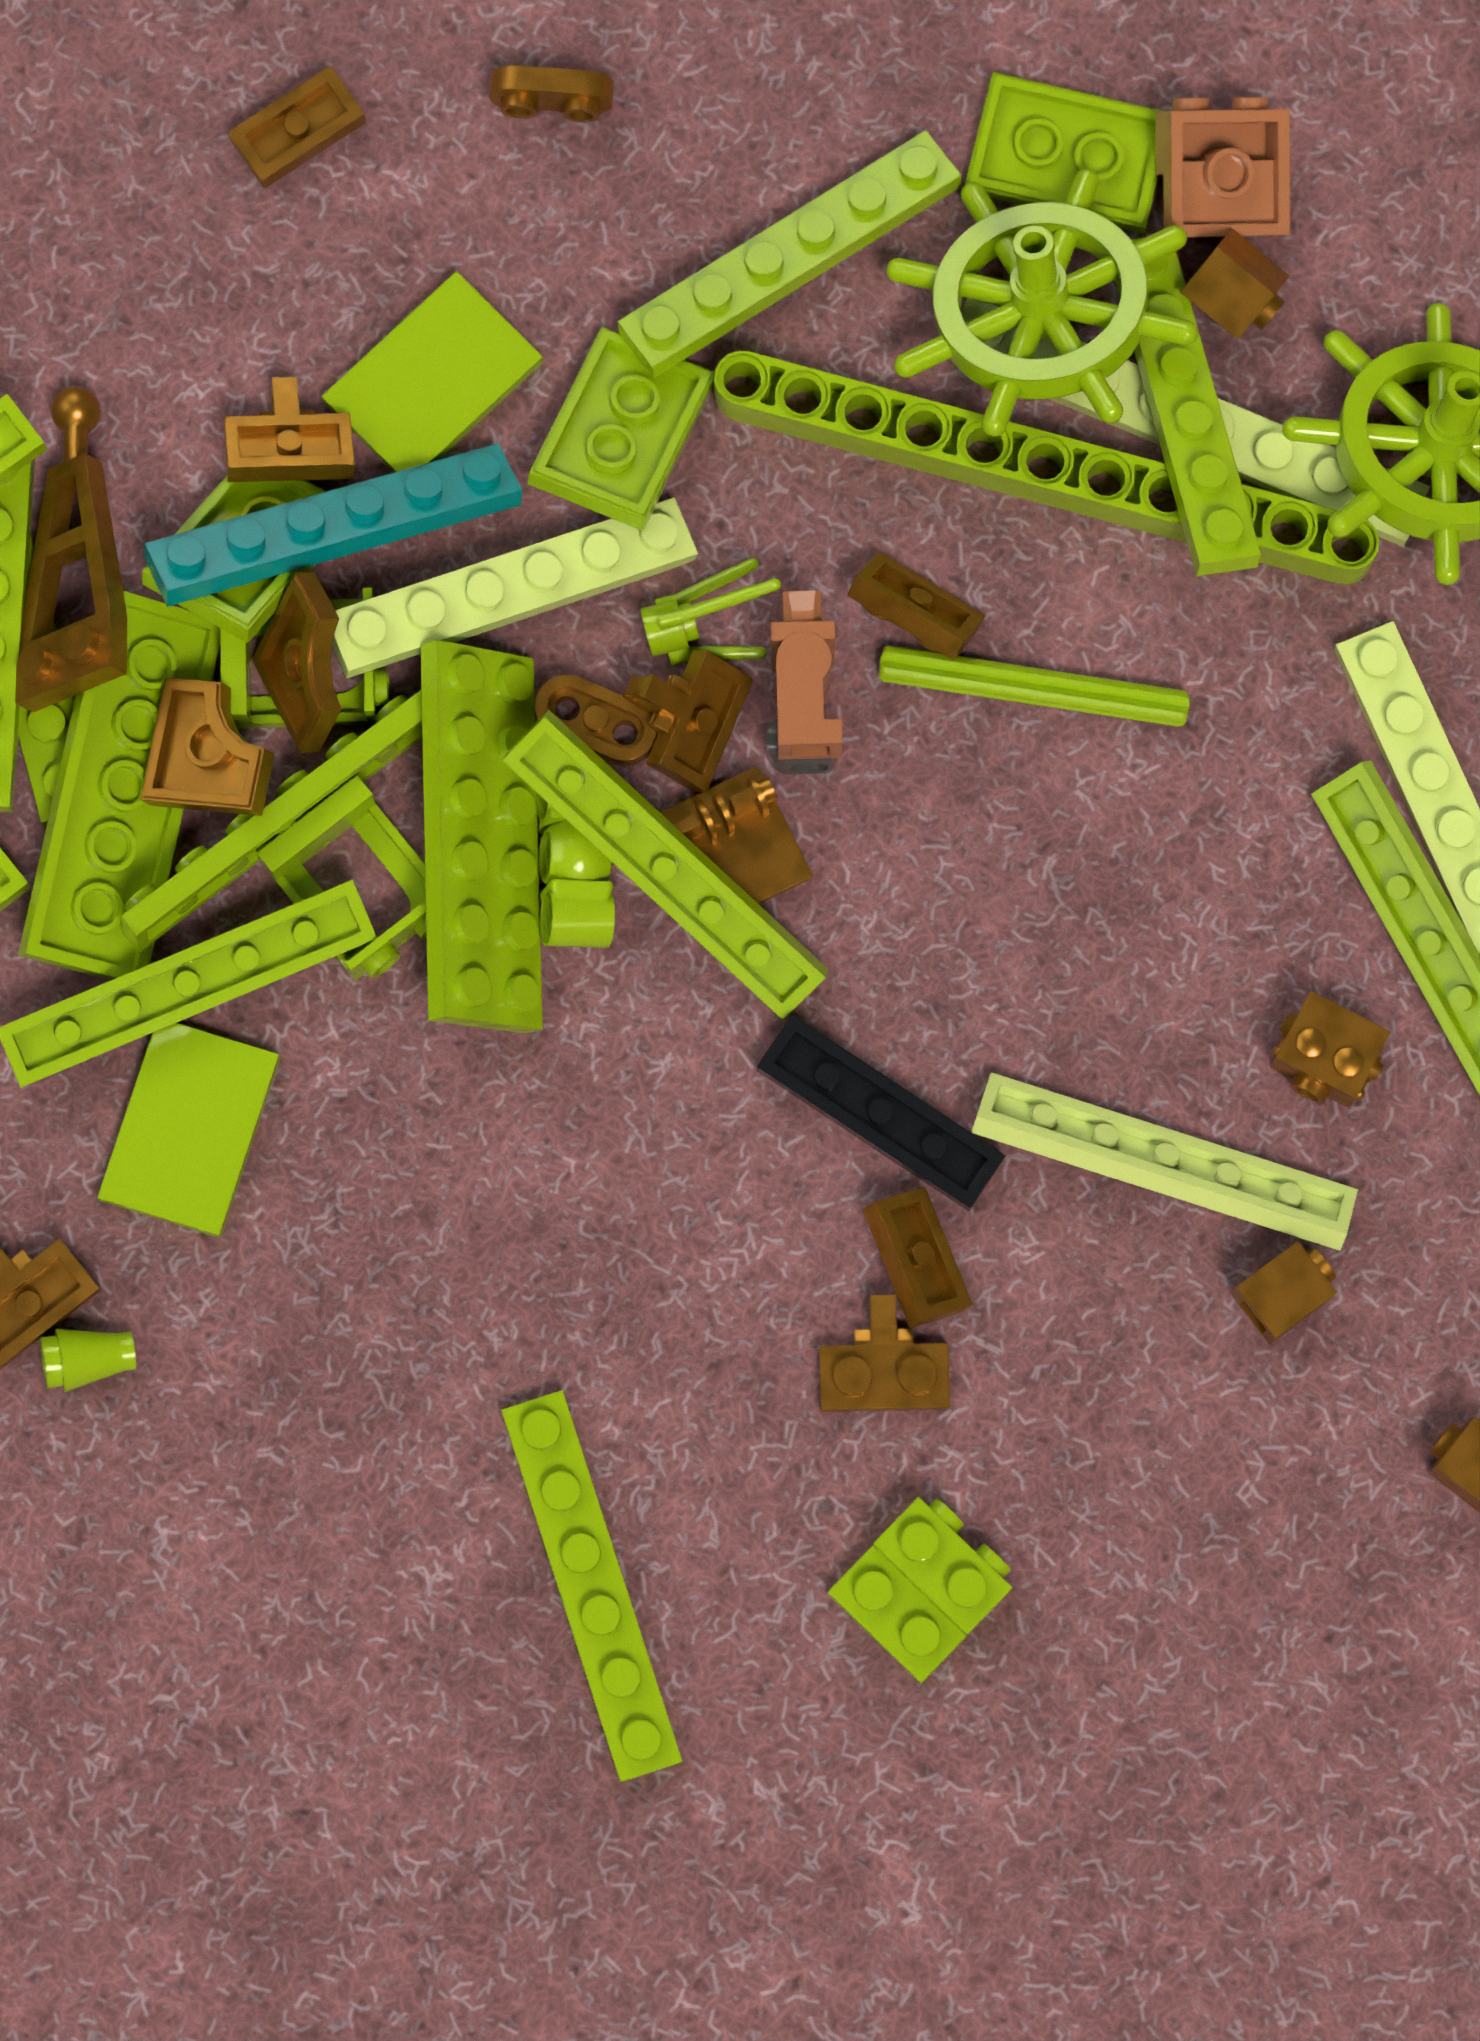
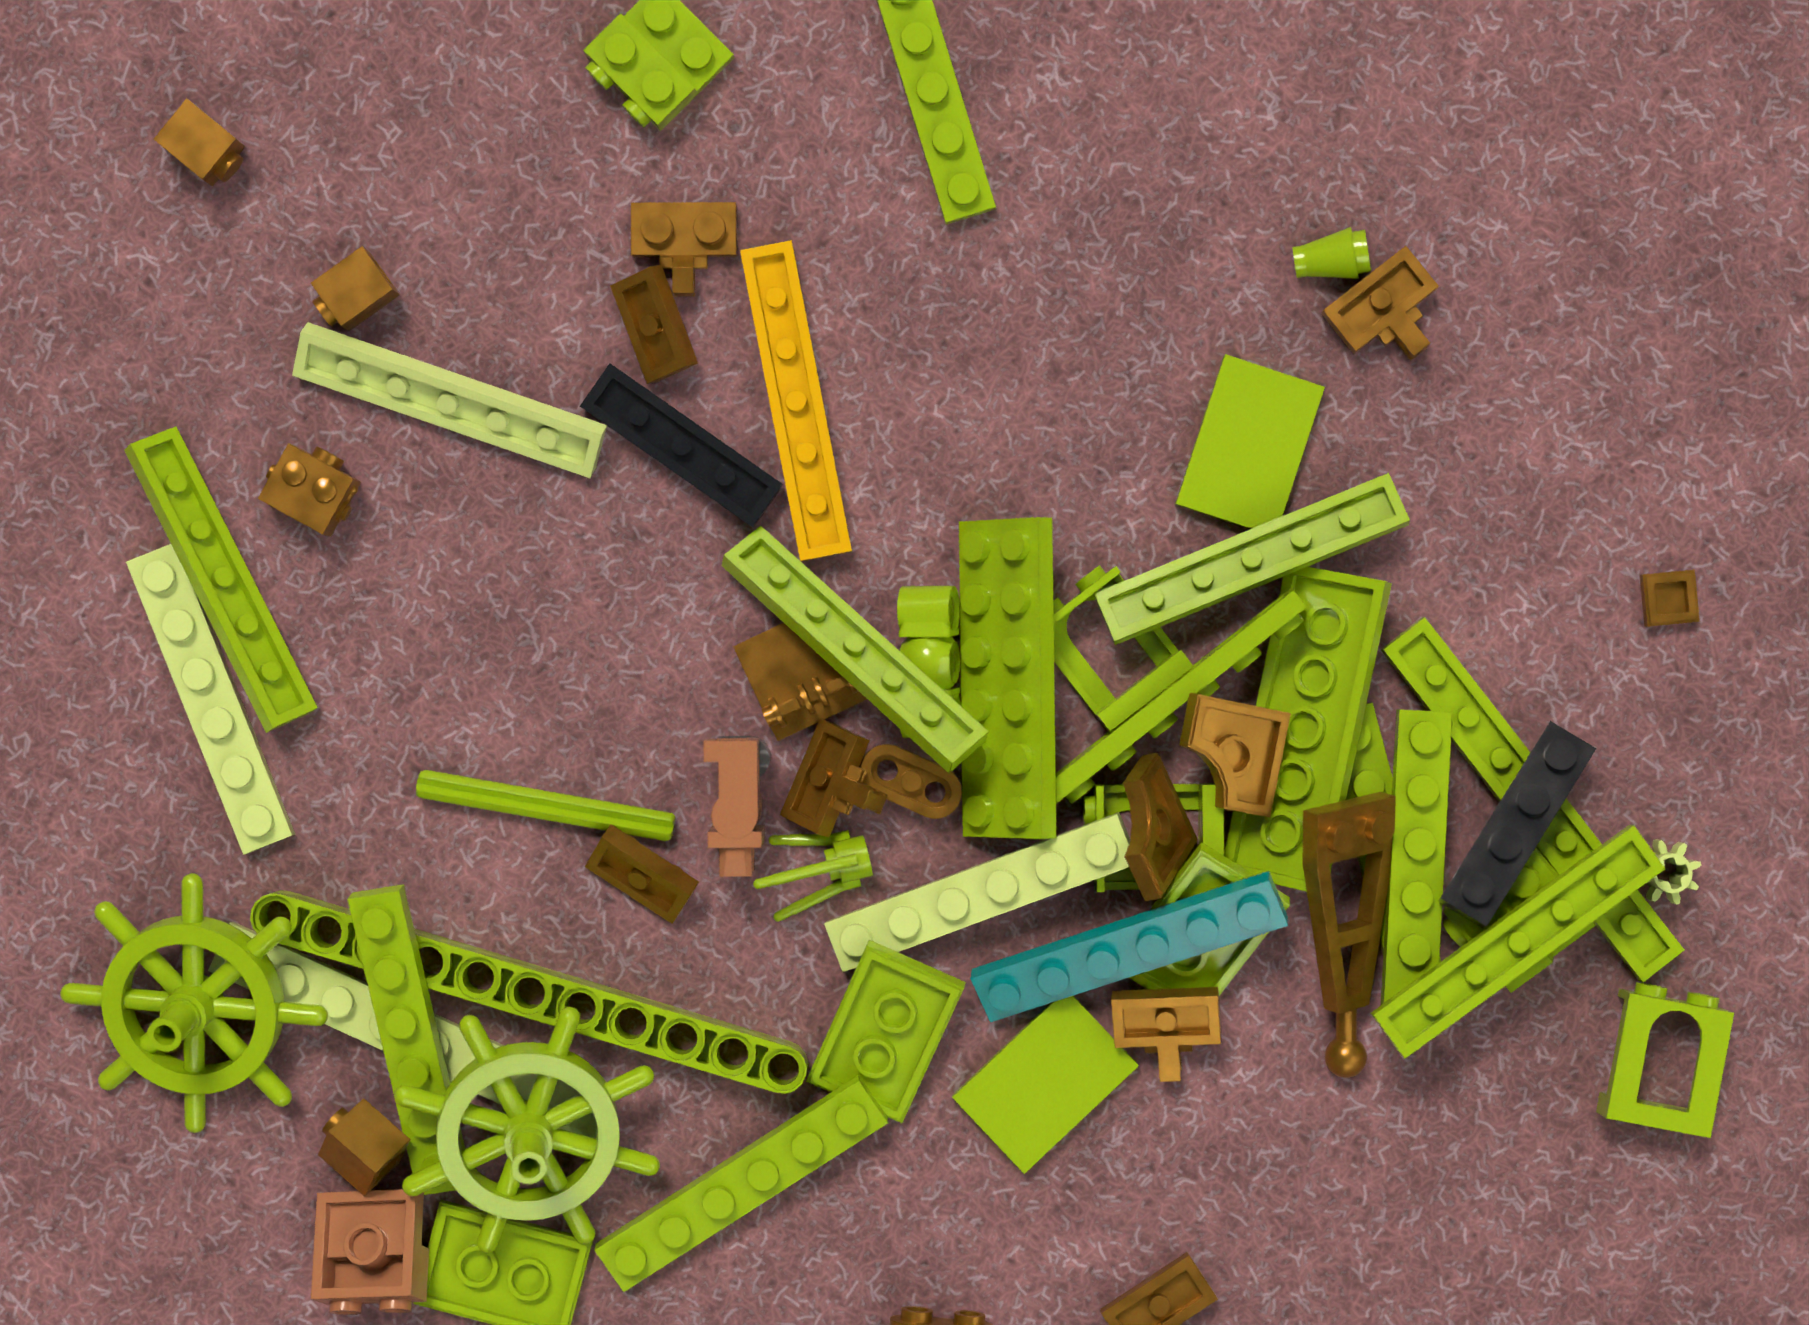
camera: 175 degrees right, 10 degrees up
none -> yellow plate [740,240,852,562]

